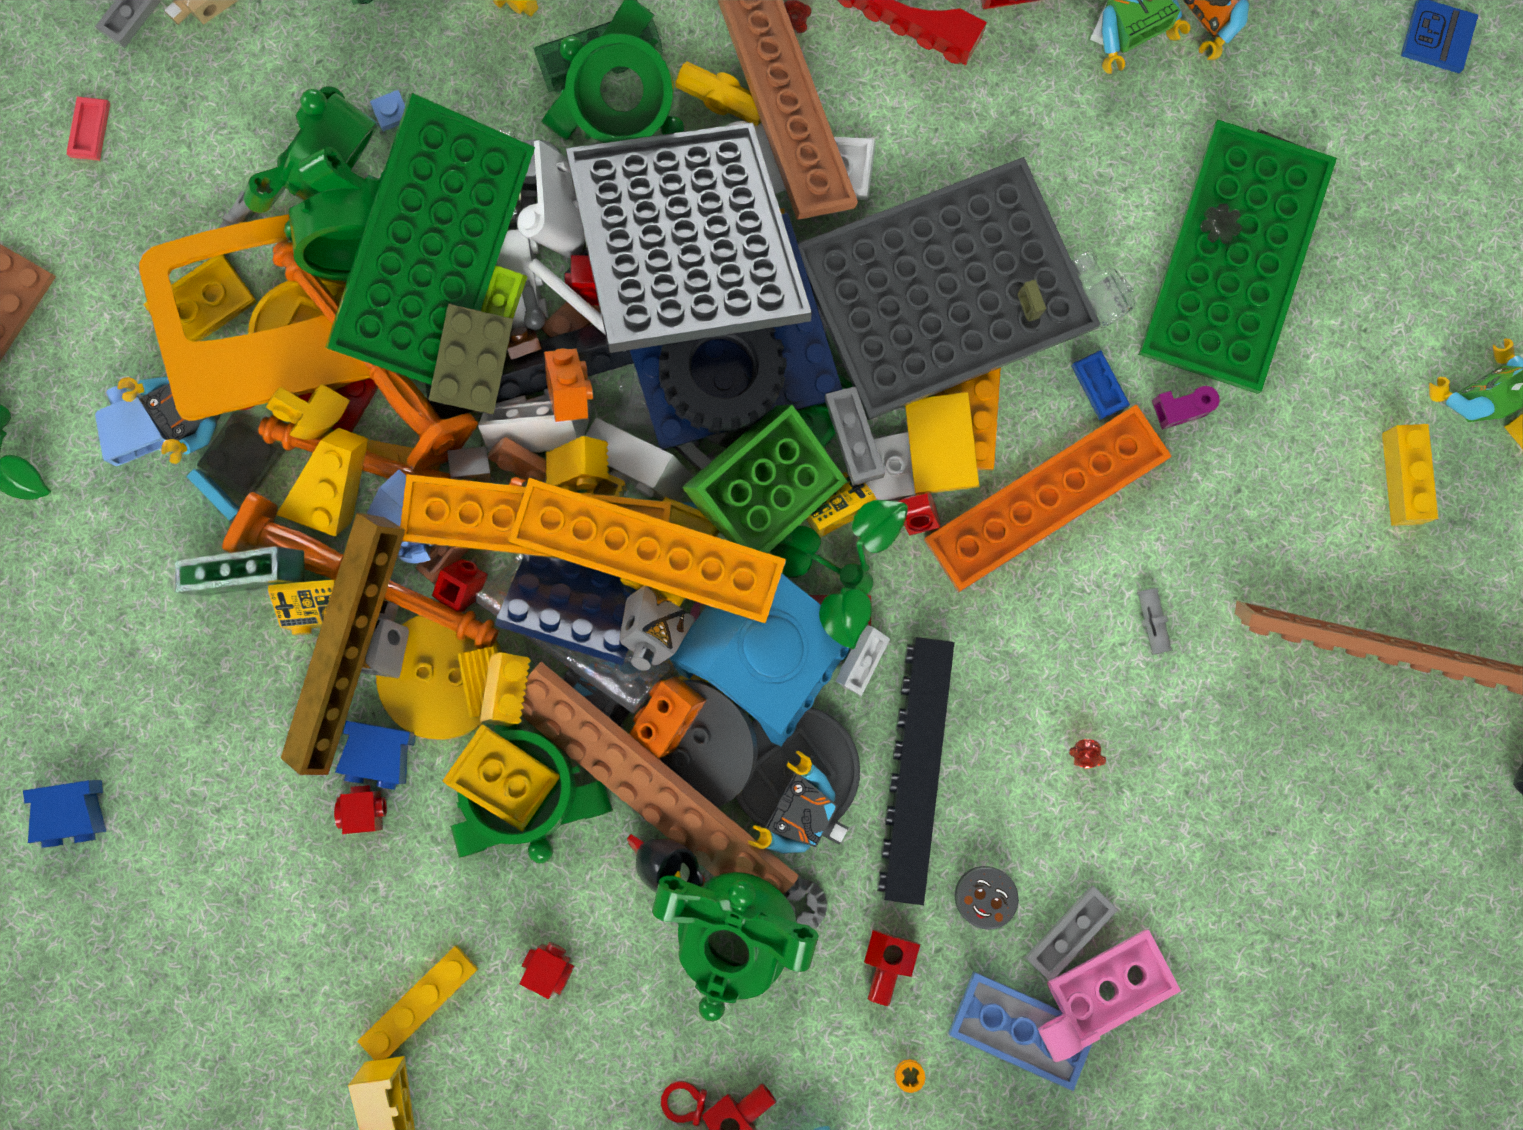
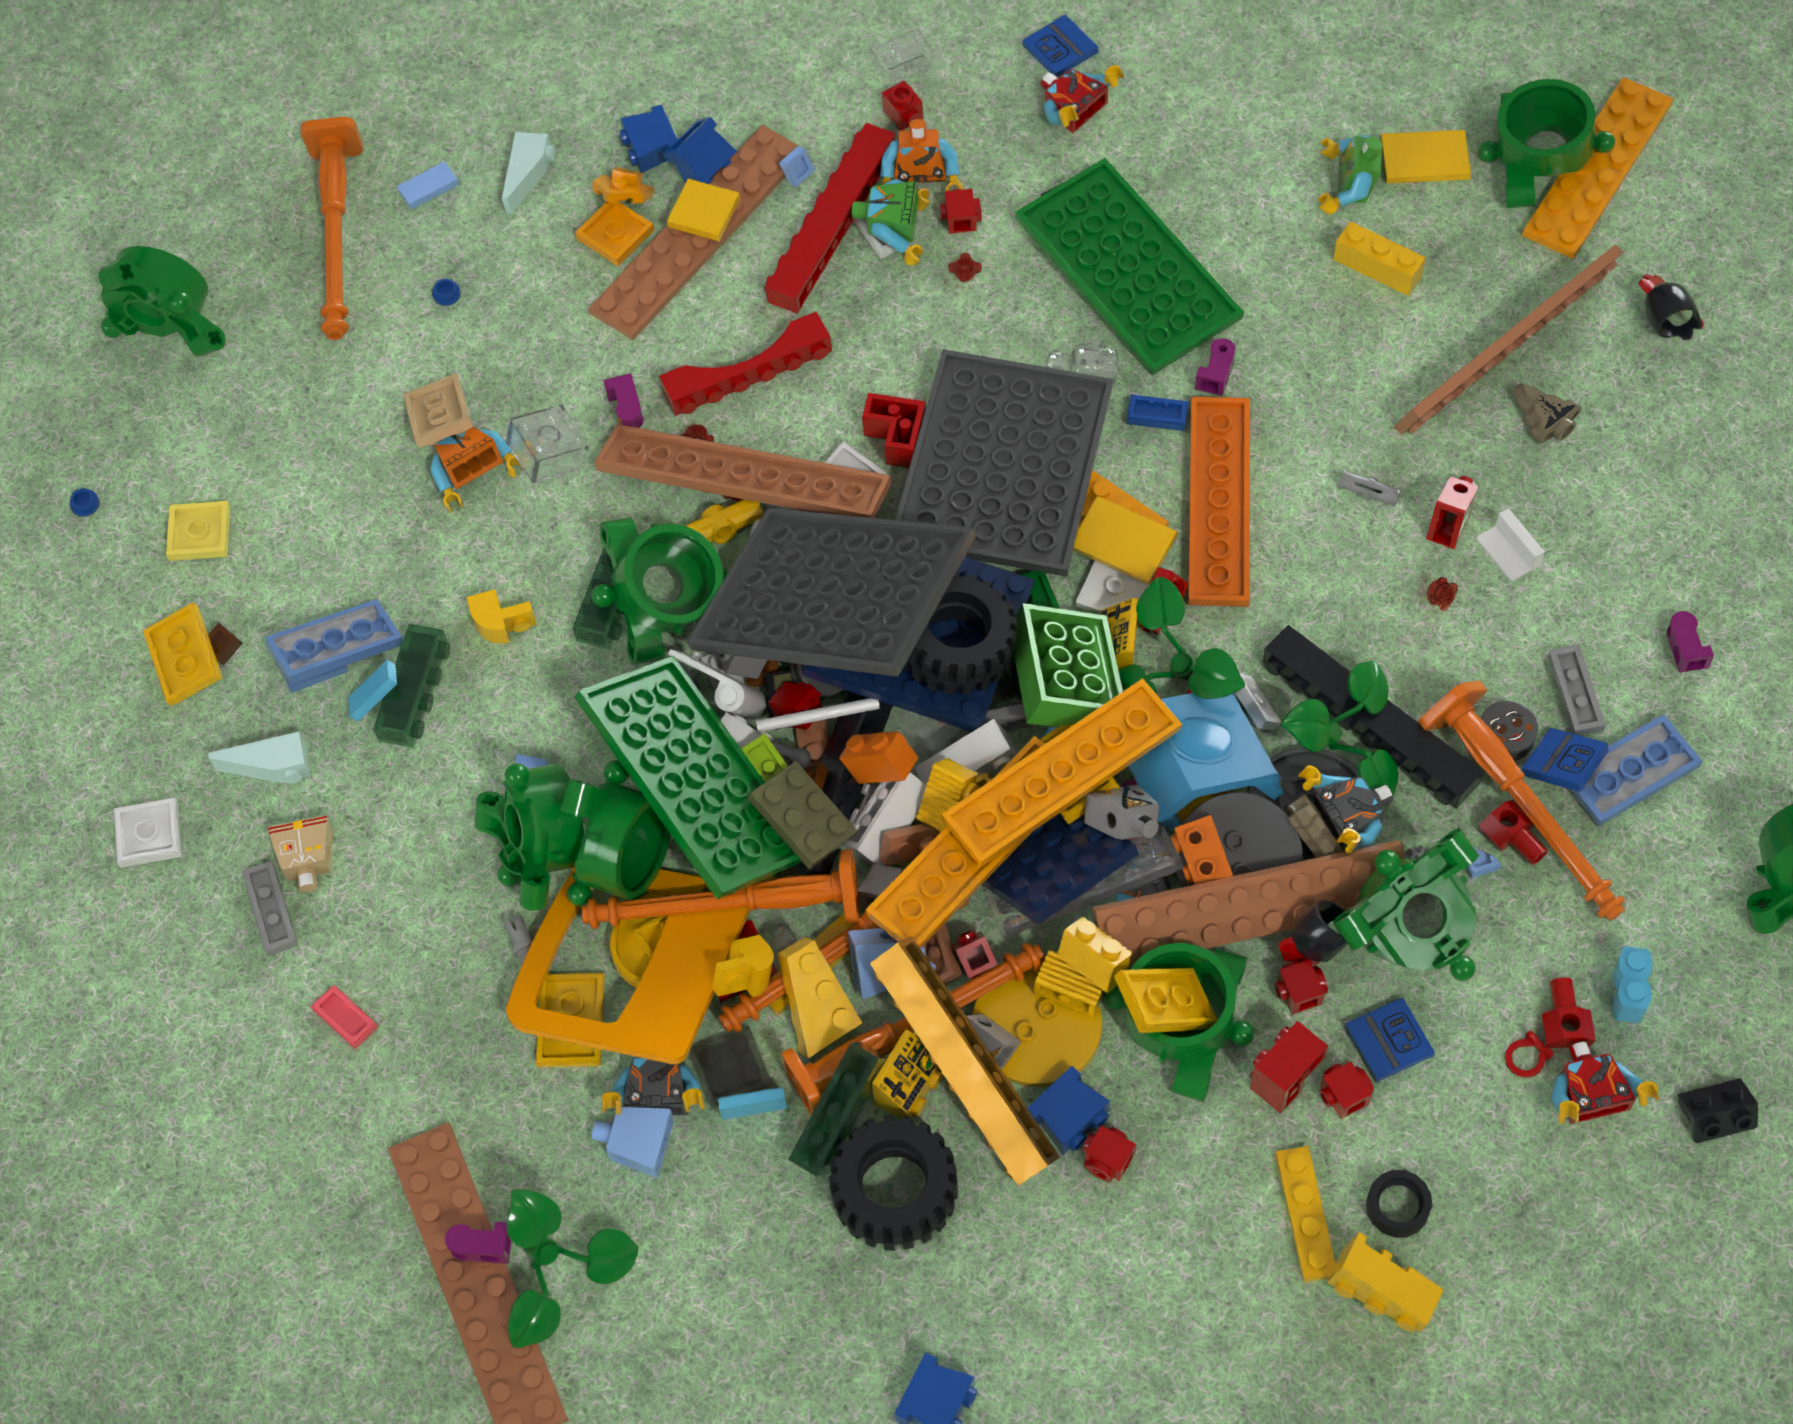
camera: 50 degrees left, 20 degrees down
light grey plate [825,387,885,486] -> none
light orange bush [894,1059,926,1093] -> none
olive tile [1017,279,1046,322] -> none
bright pink hinge [1038,930,1181,1062] -> none
clear smoke plant [1200,204,1242,244] -> none
none -> clear plate [761,908,797,953]
none -> black tyre [829,1115,958,1251]
none -> red brick [862,393,926,468]
none -> red brick [940,189,982,234]
none -> clear red plate [948,253,982,282]
none -> torso [1040,65,1124,134]
none -> red brick [1250,1021,1328,1114]
none -> red brick [1275,959,1328,1015]
none -> green plant [1280,660,1399,805]
none -> dark tan rock [1284,795,1344,858]
none -> blue tile [1344,997,1435,1082]
none -> black tyre [1366,1170,1432,1238]
none -> orange piece [1418,681,1625,921]
none -> red torso [1426,476,1478,549]
none -> light blue tile [1466,848,1501,879]
none -> white panel [1477,508,1545,581]
none -> dark tan rock [1513,383,1582,444]
none -> blue tile [1522,728,1609,792]
none -> magenta leg [1667,611,1714,673]

